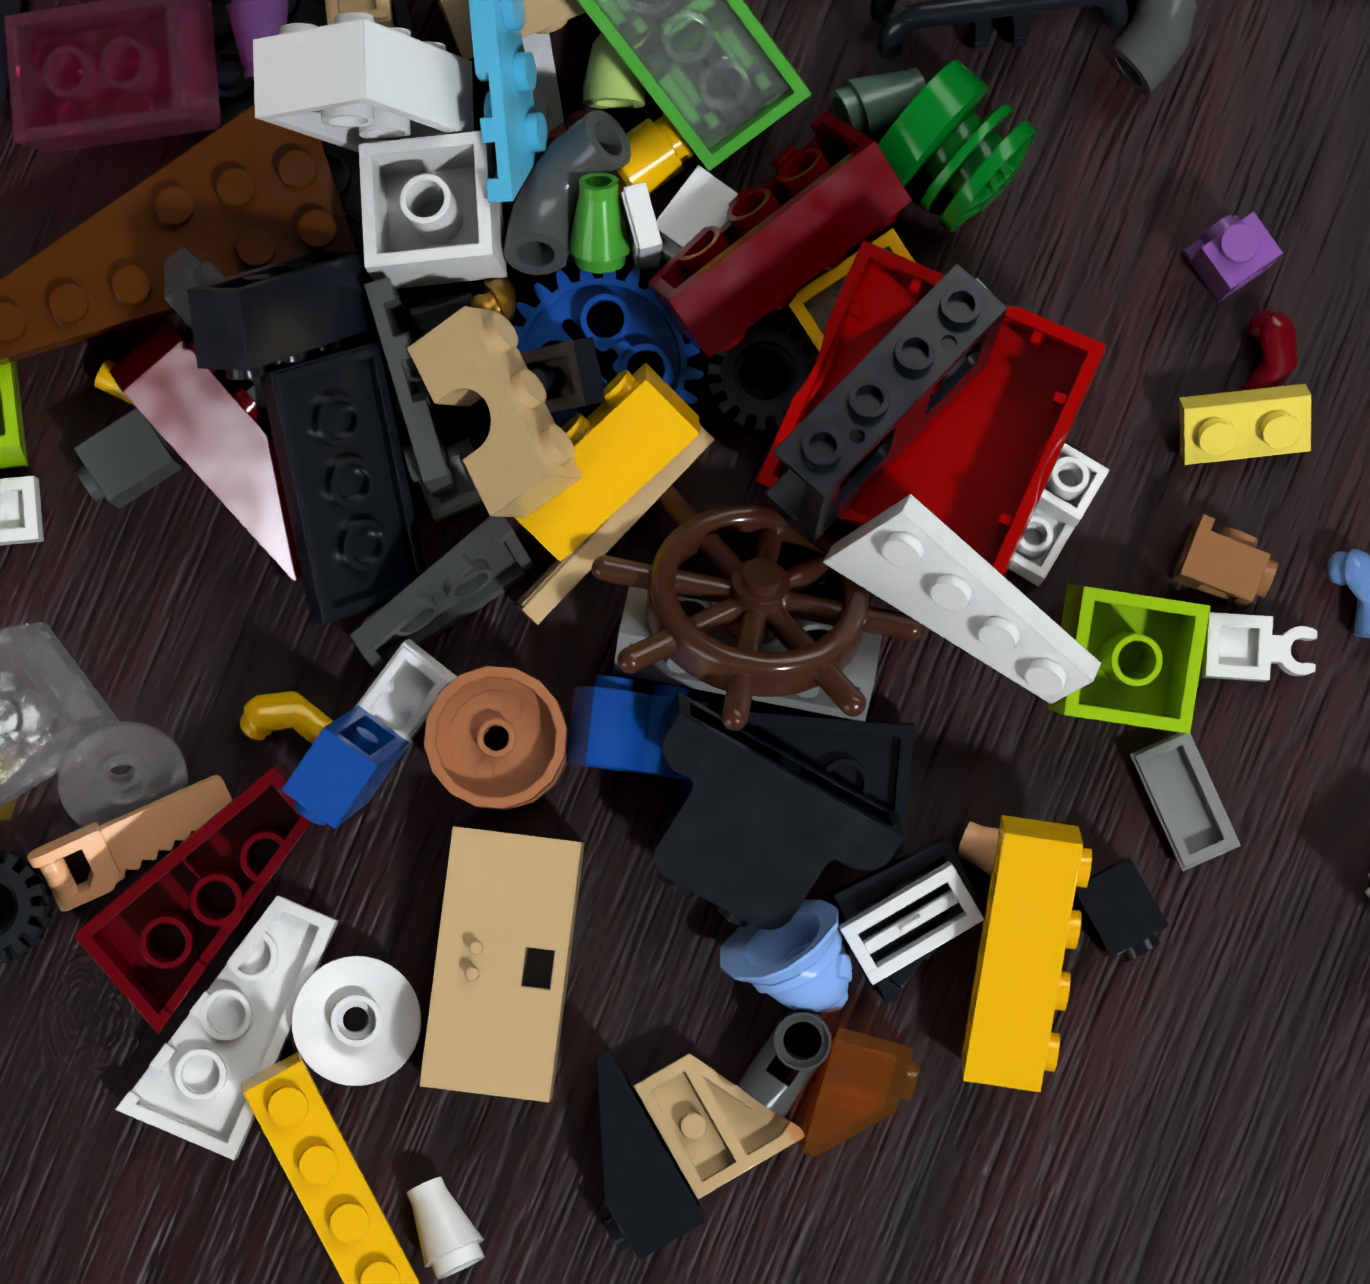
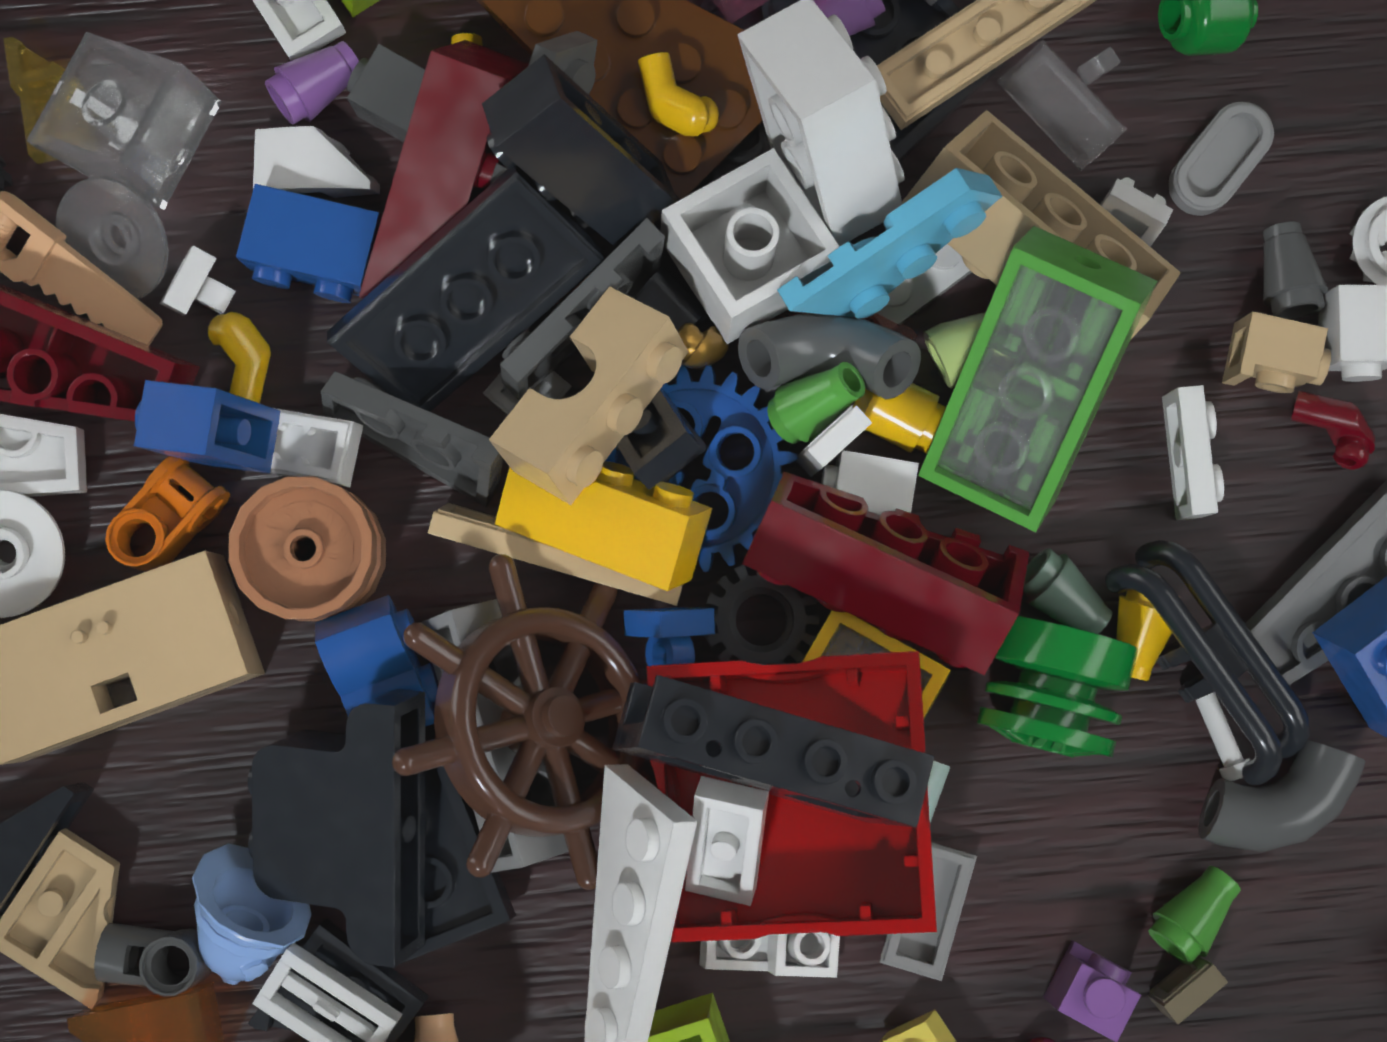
camera: 55 degrees right, 0 degrees up
none -> orange piece [105,456,230,572]
none -> white tile [160,246,236,316]
none -> blue brick [236,184,382,303]
none -> white slope [253,126,380,198]
none -> medium lavender cone [265,41,359,125]
none -> blue tile [624,607,715,666]
none -> yellow arm [638,52,719,137]
none -> white plate [685,776,769,906]
none -> light grey tile [879,842,977,981]
none -> yellow cone [1116,590,1180,681]
none -> dark tan tile [1147,956,1228,1025]
none -> bright green cone [1149,866,1241,965]
none -> white piece [1195,692,1250,781]

